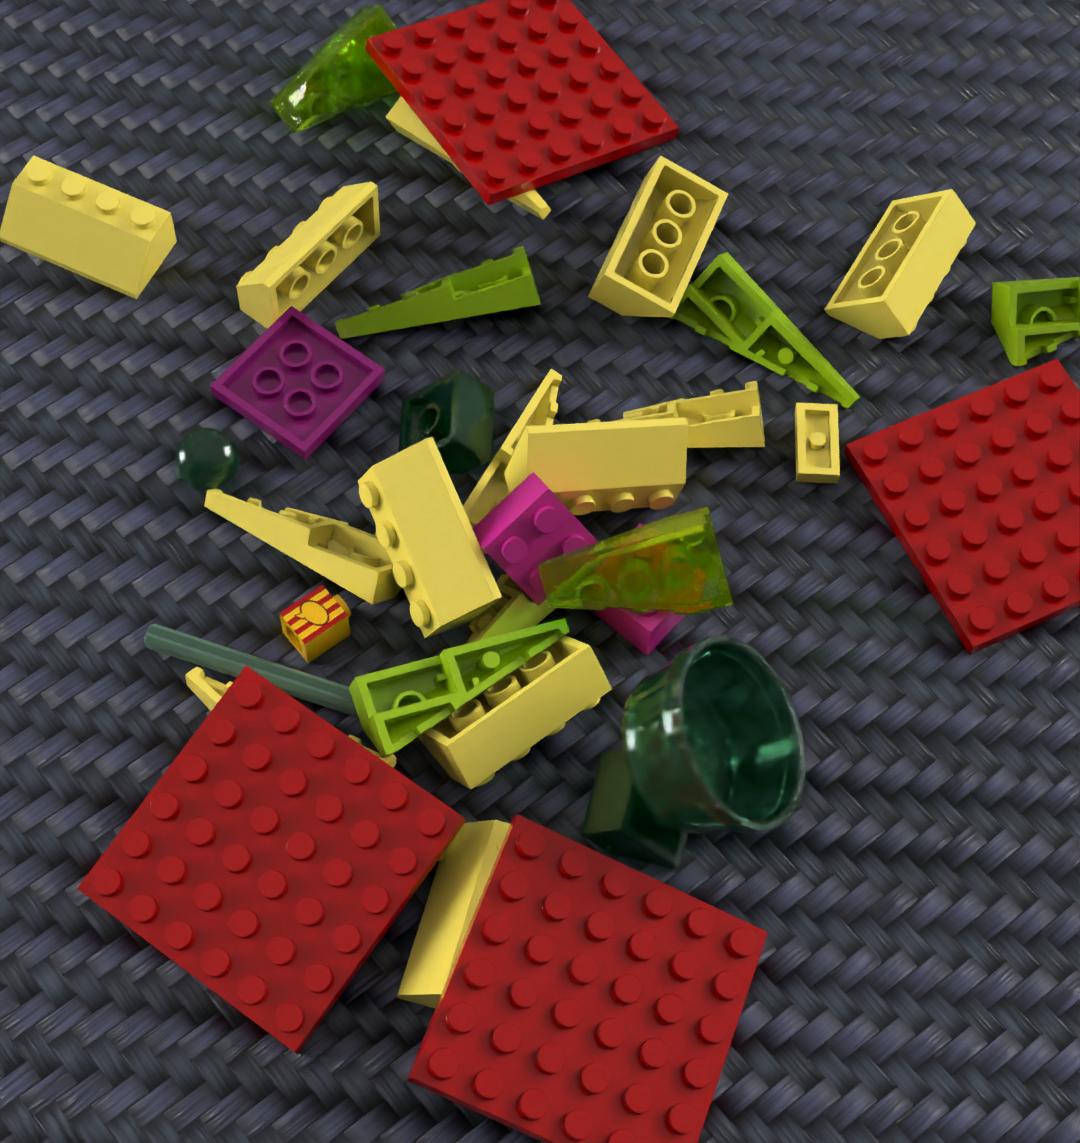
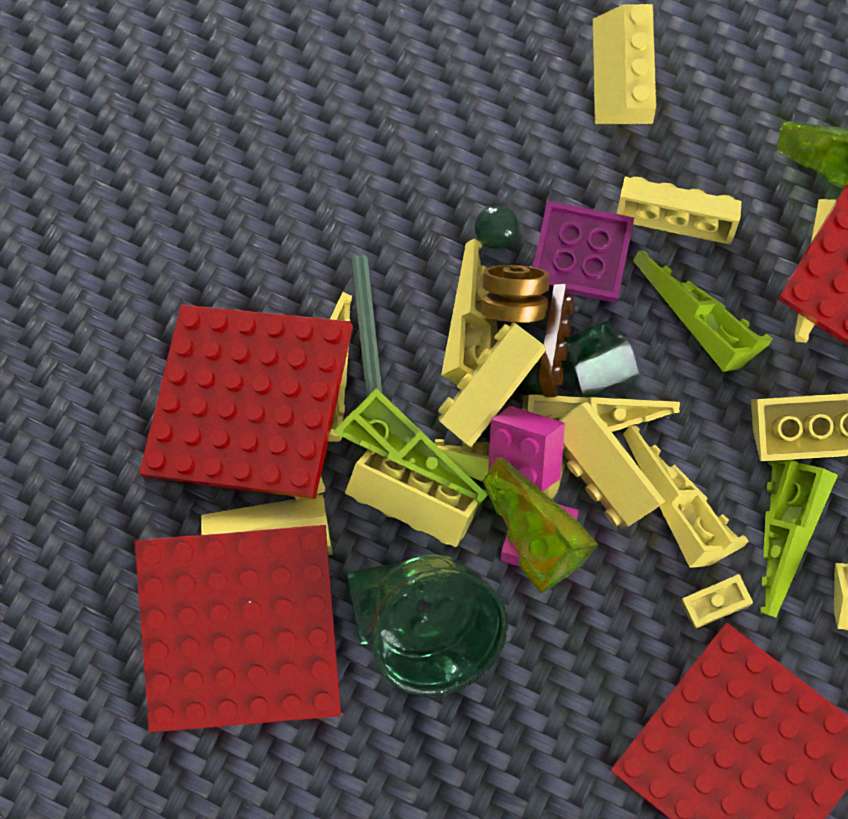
camera: 70 degrees right, 10 degrees up
yellow brick [279,585,351,663] -> none
none -> pearl gold wheel [482,265,550,322]
none -> reddish brown plate [539,284,574,397]

